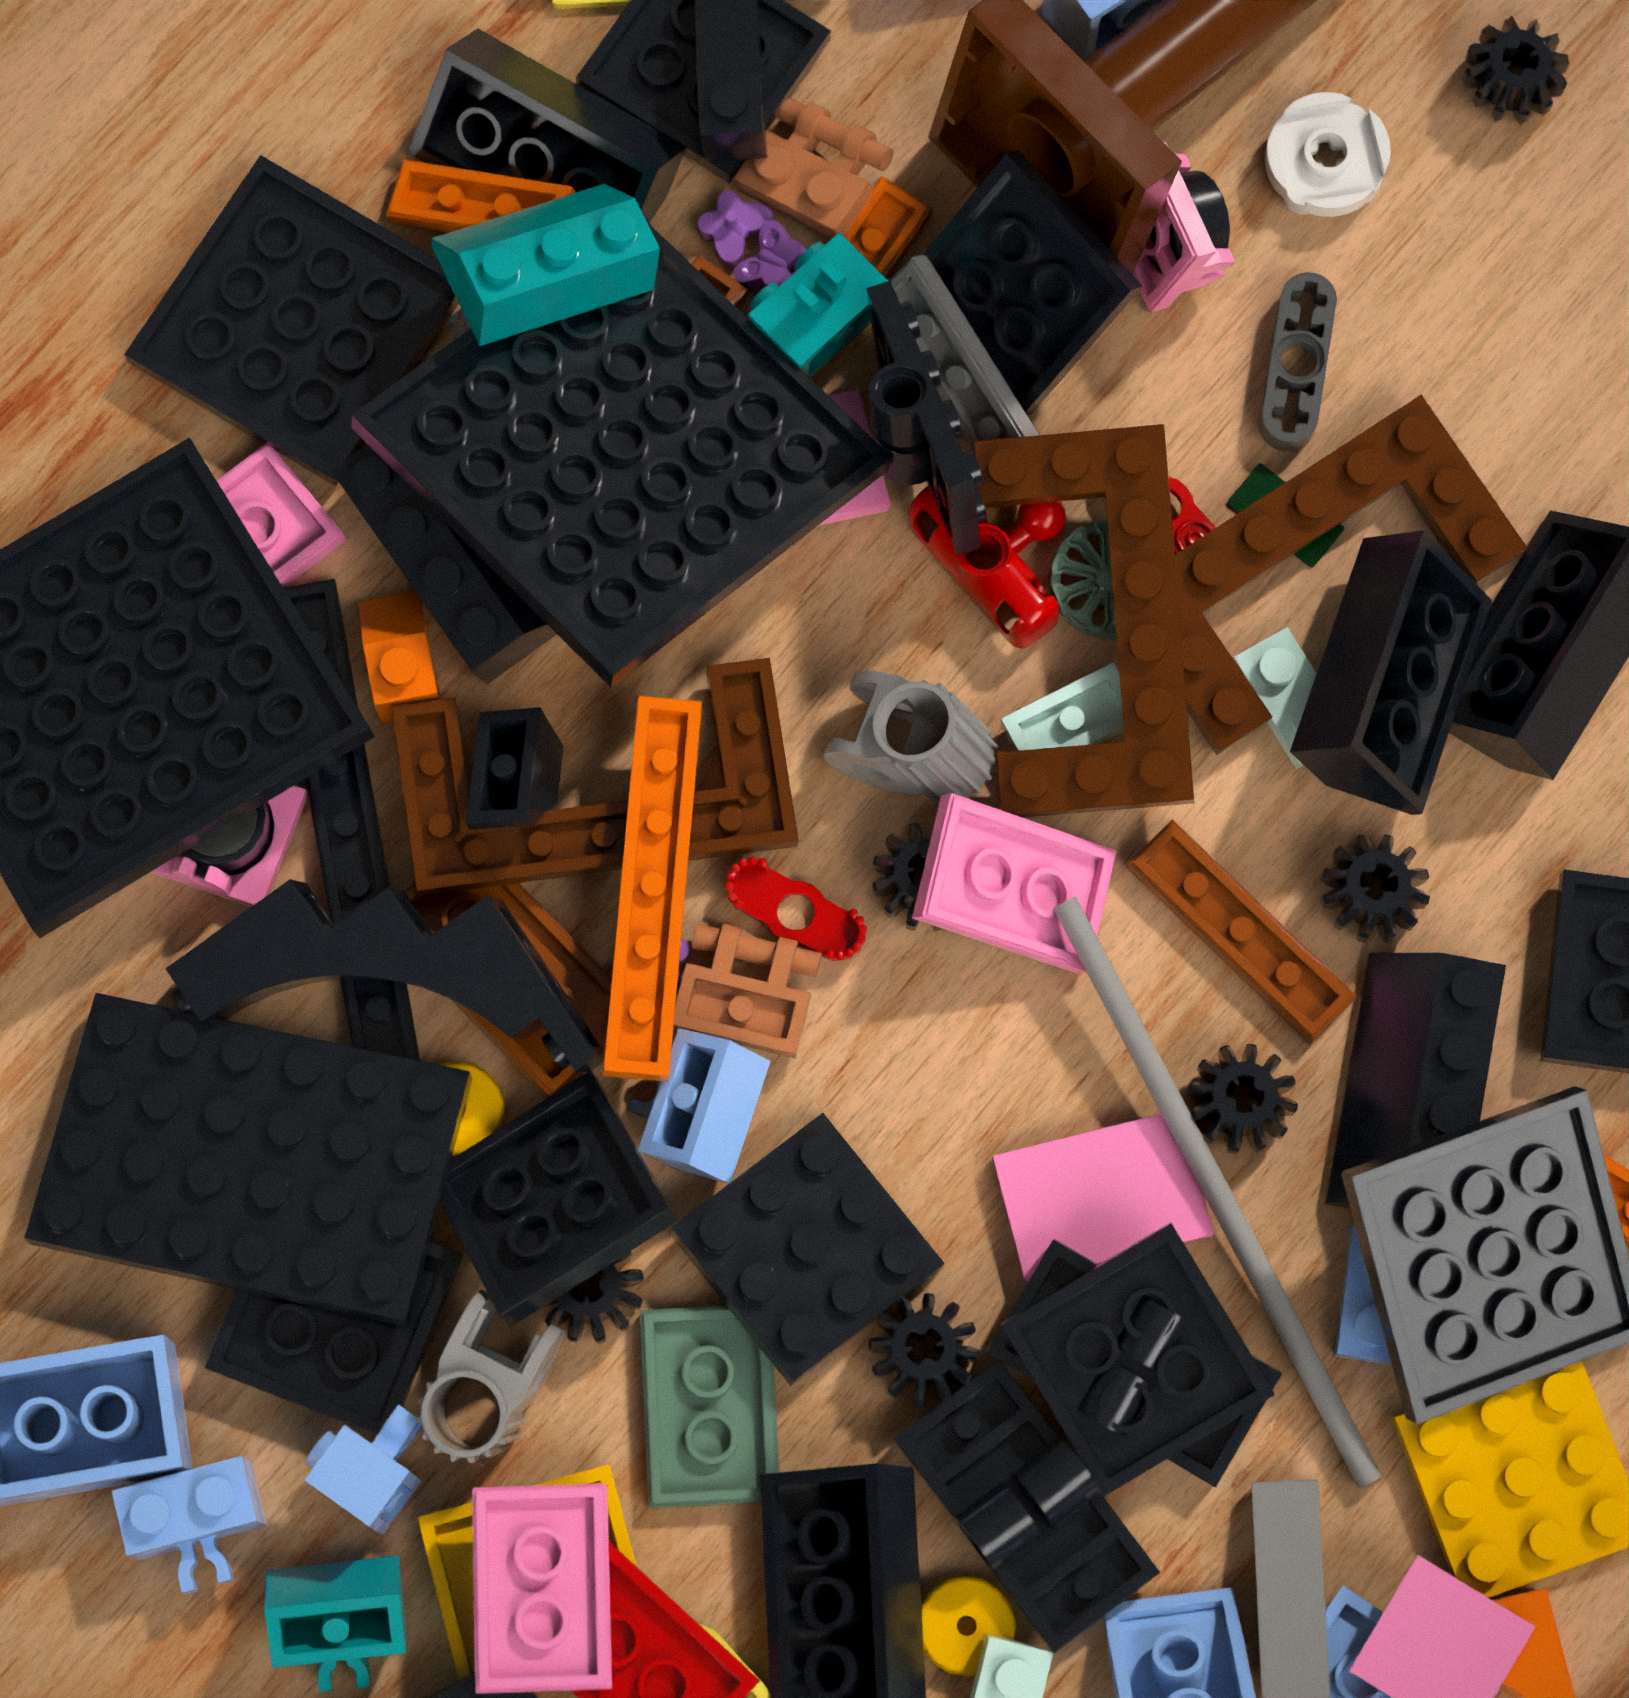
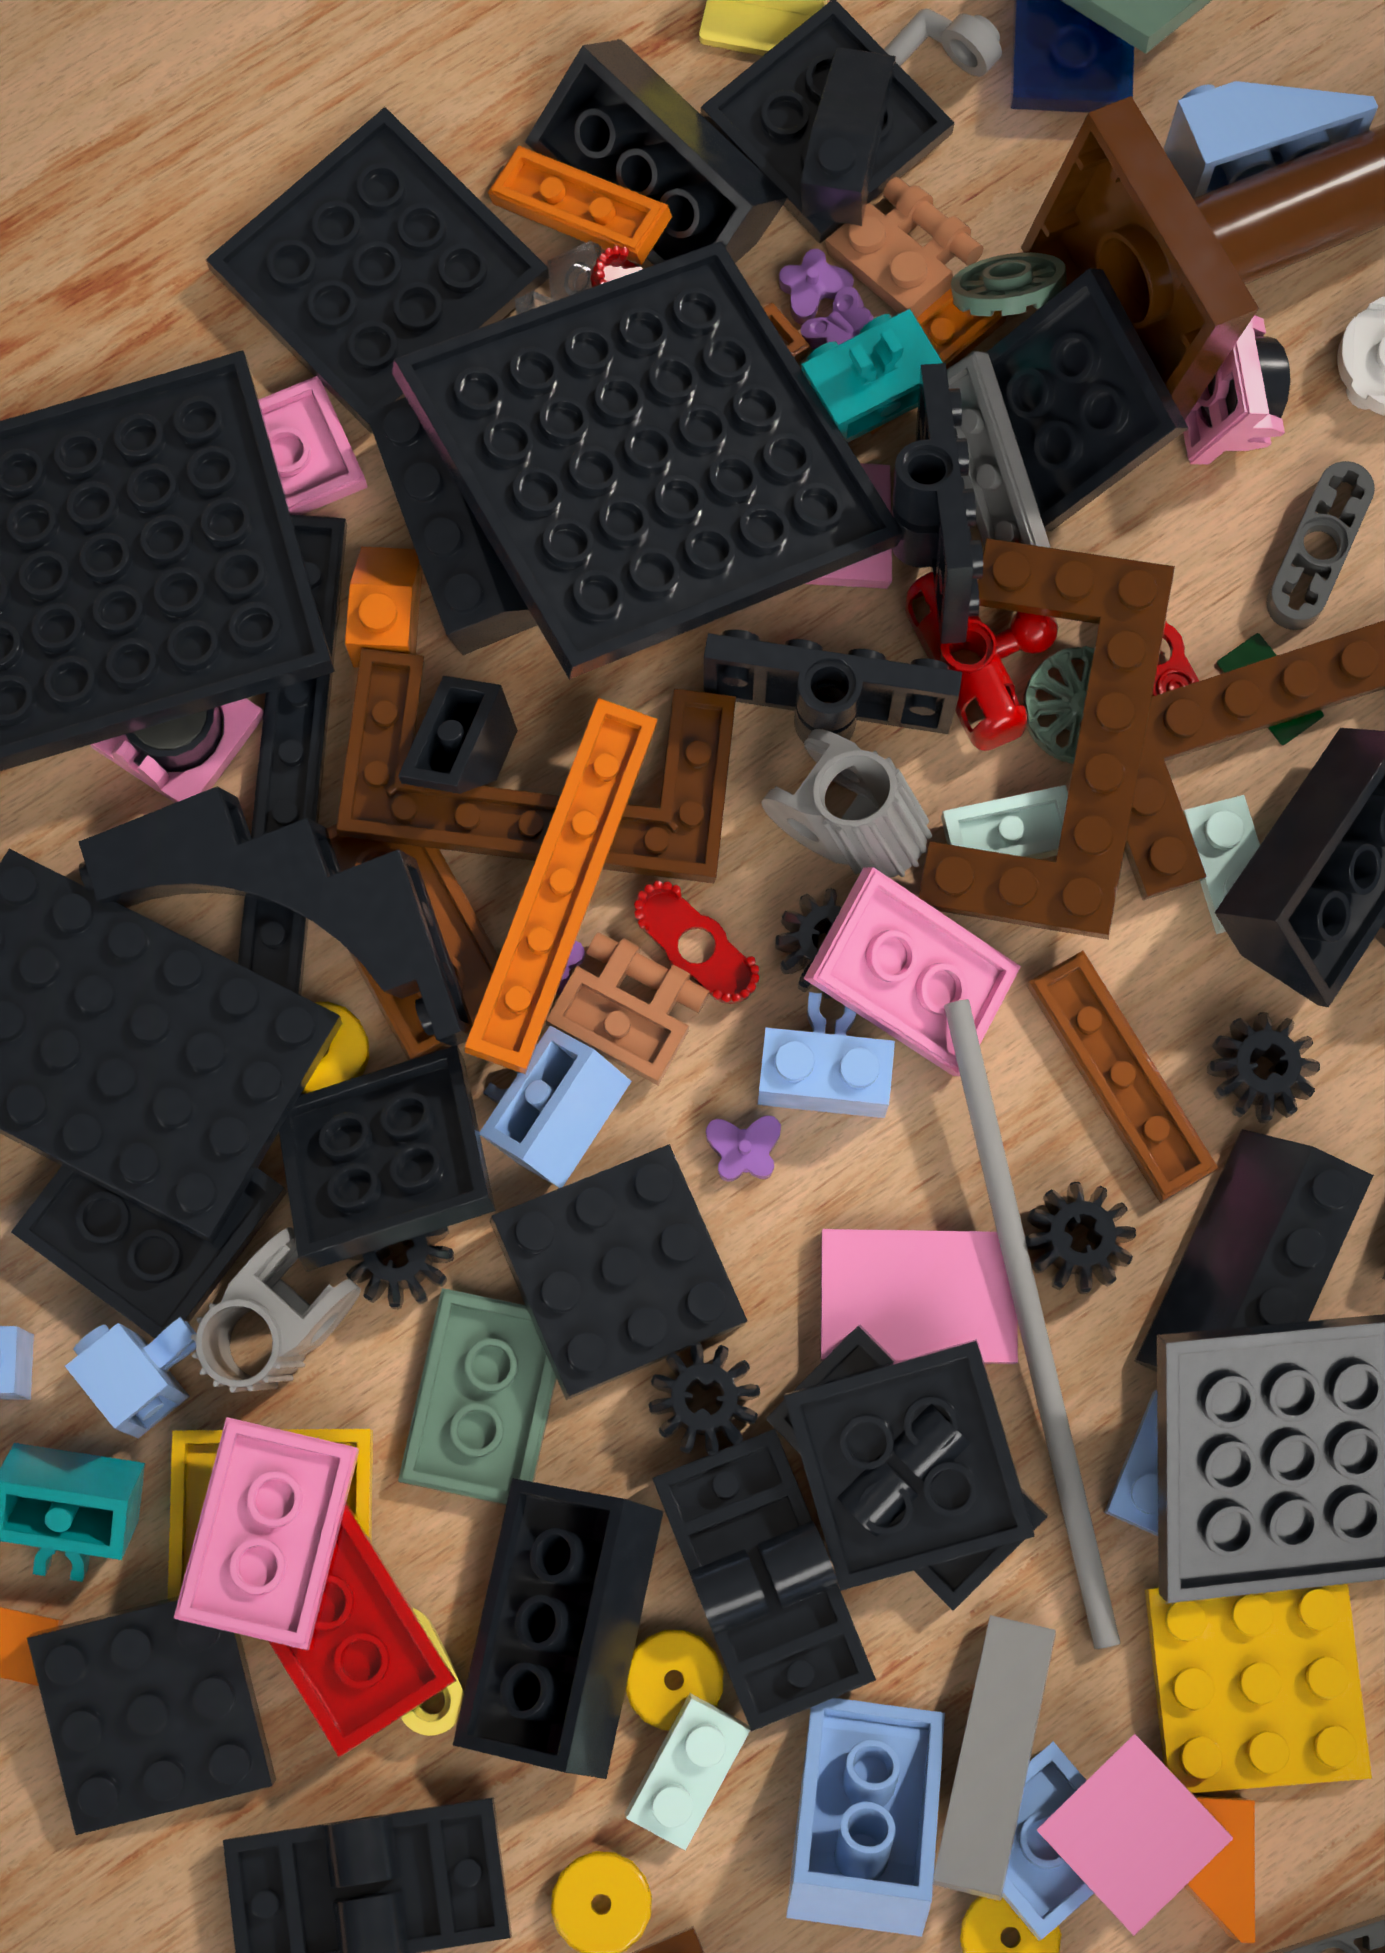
camera: 15 degrees right, 0 degrees up
teal slope [431,184,660,346] -> none
none -> black plate [704,629,962,743]
none -> medium lavender piece [706,1115,781,1182]
none -> light blue brick [758,992,895,1118]
none -> sand green wheel [951,253,1067,316]

